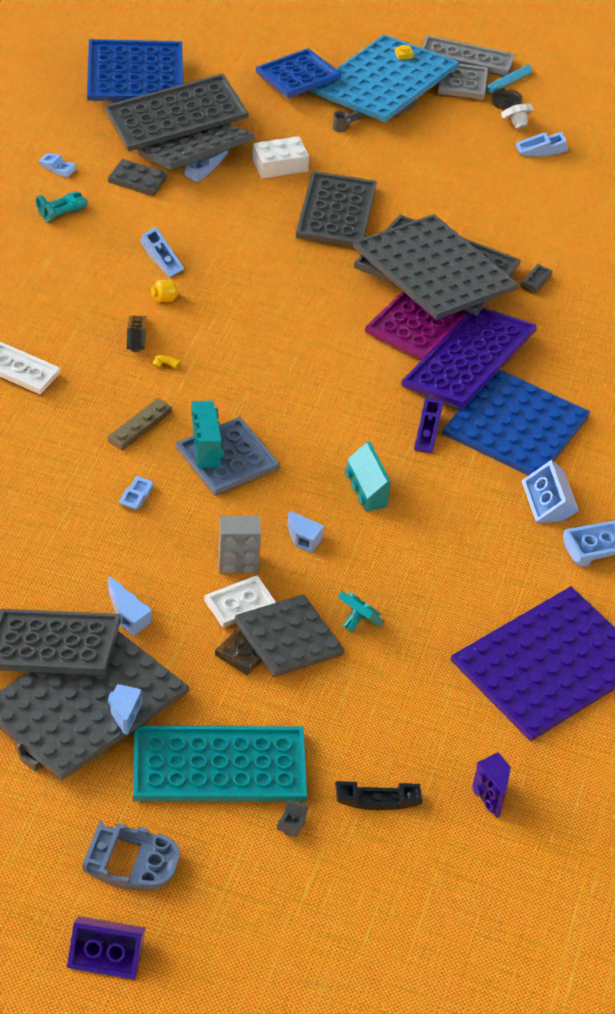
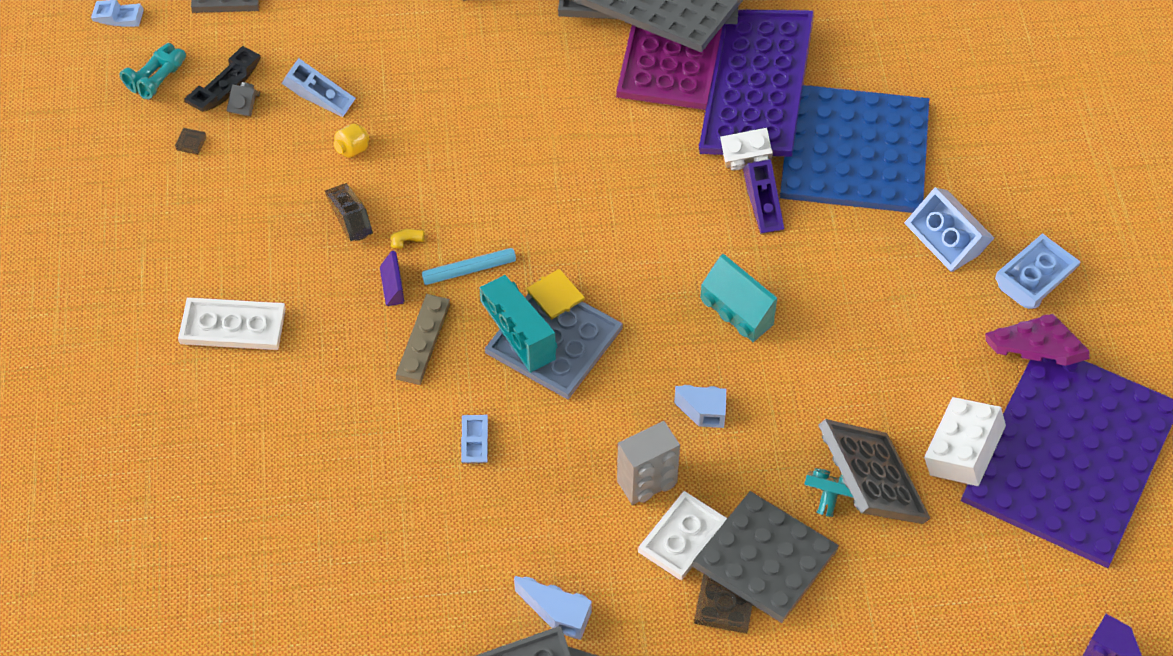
camera: 20 degrees left, 10 degrees up
none -> clear smoke tile [175,127,206,155]
none -> black slope [184,46,261,112]
none -> dark grey bracket [227,82,260,117]
none -> dark purple slope [380,250,404,306]
none -> medium azure axle [422,248,516,285]
none -> yellow piece [526,269,584,320]
none -> white bracket [720,128,773,171]
none -> dark grey plate [818,419,931,524]
none -> white brick [924,397,1006,486]
none -> magenta plate [985,314,1089,366]

